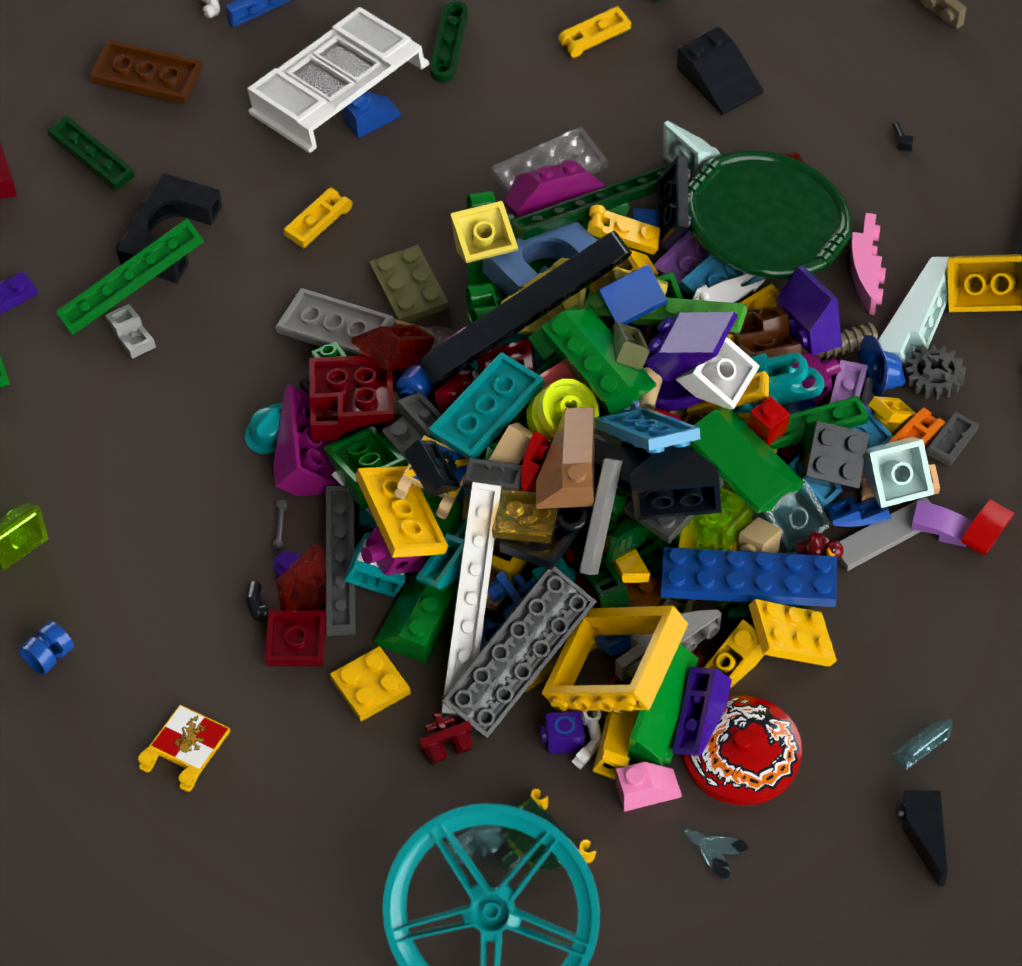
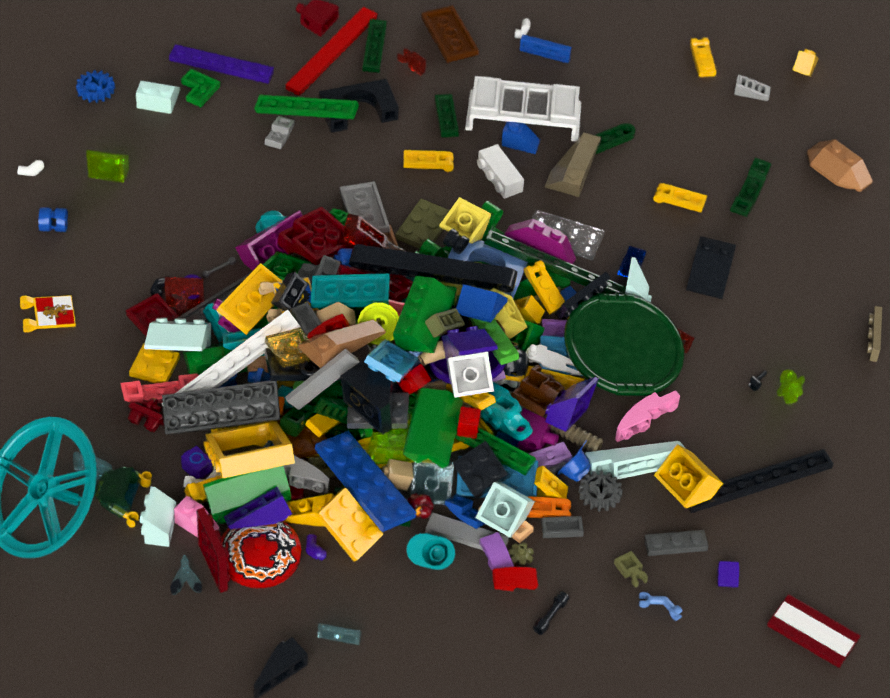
camera: 45 degrees right, 5 degrees down
none -> coral slope [120,373,198,404]
none -> light aqua slope [140,487,176,547]
none -> light aqua slope [144,318,211,351]
none -> dark red plate [196,507,230,593]
none -> red tile [285,7,378,96]
none -> dark purple arm [306,534,327,560]
none -> clear red plate [397,49,426,76]
none -> teal piece [407,534,455,570]
none -> dark green plate [434,94,459,138]
none -> black wheel [443,228,469,254]
none -> white brick [477,144,524,199]
none -> olive plant [508,542,534,566]
none -> dark tan wedge [545,133,601,197]
none -> clear blue slope [618,246,647,278]
none -> clear neon green hips [777,370,805,404]

